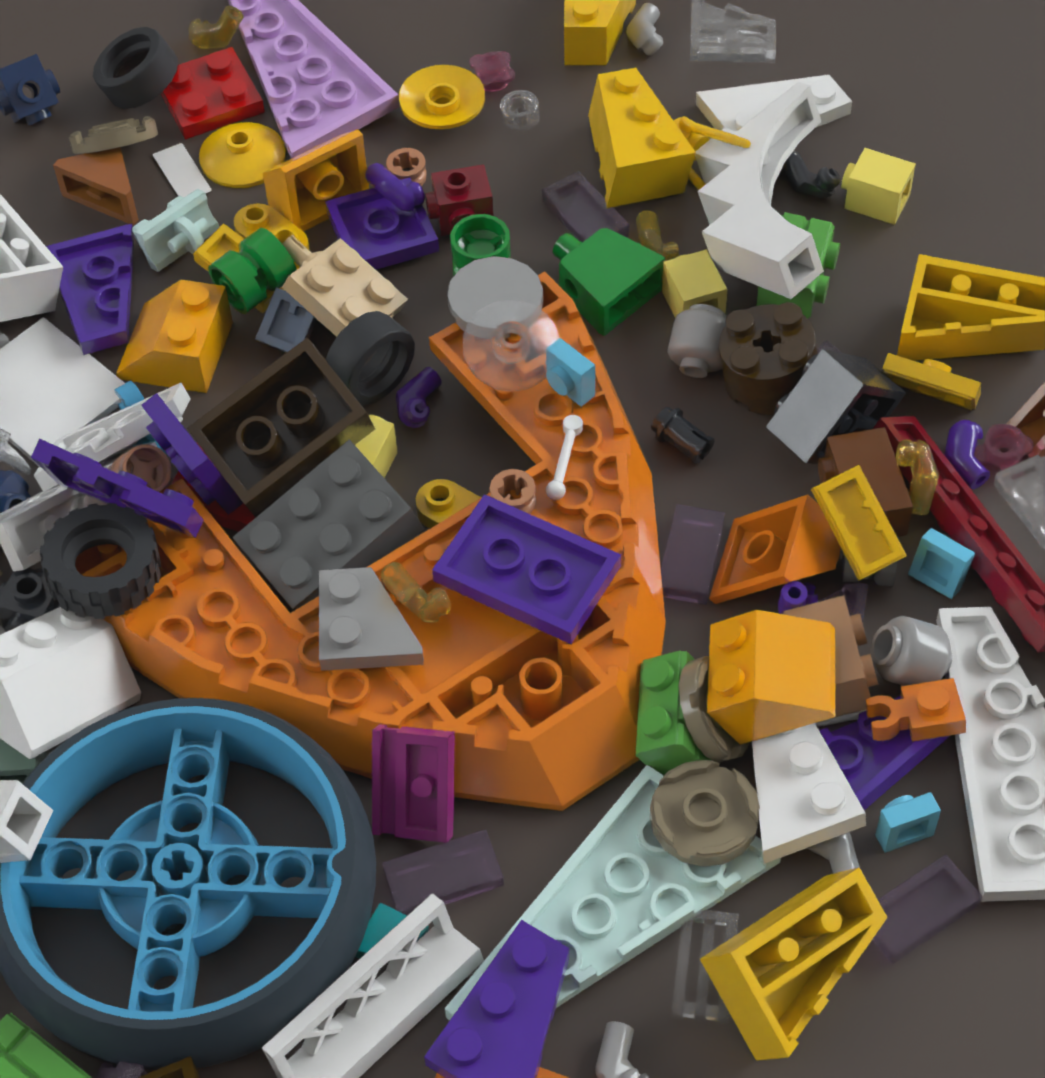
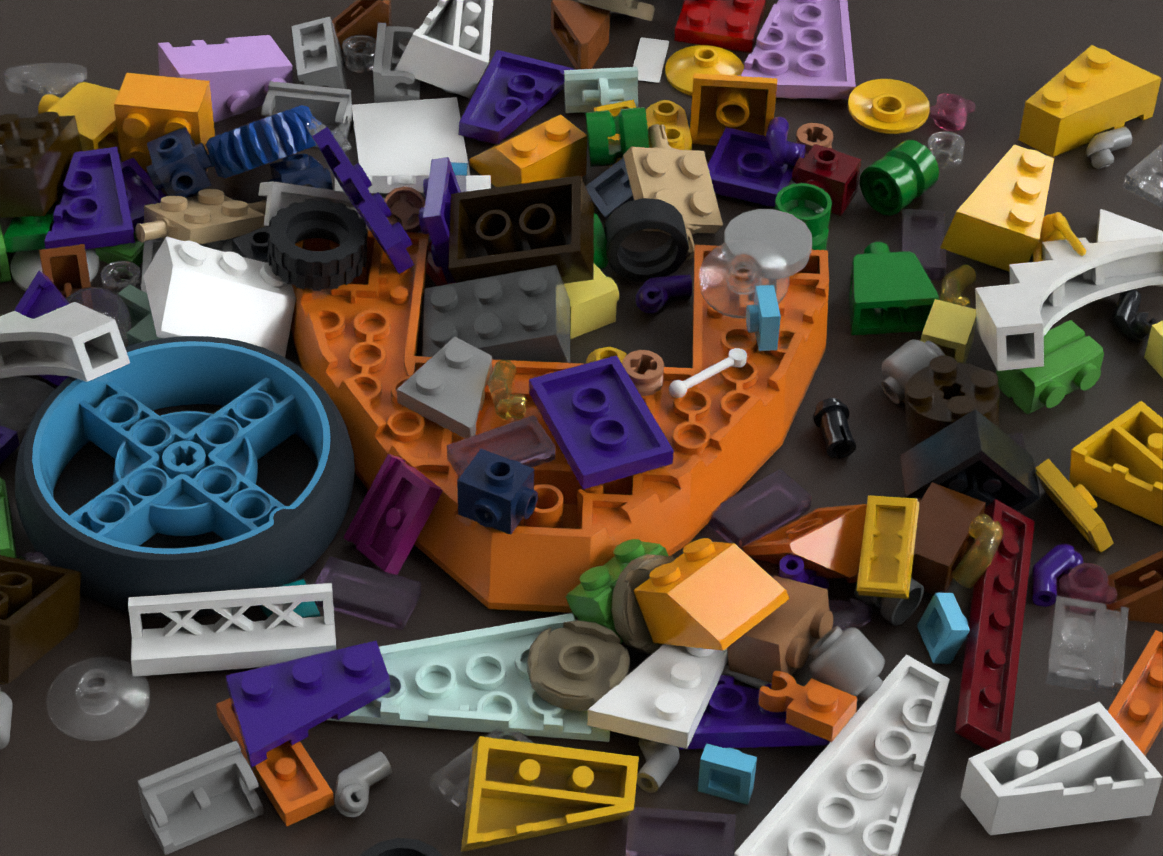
camera: 35 degrees right, 10 degrees down
none -> tile [447,415,556,478]
none -> dark blue brick [457,449,538,535]
none -> green wheel [859,140,939,216]

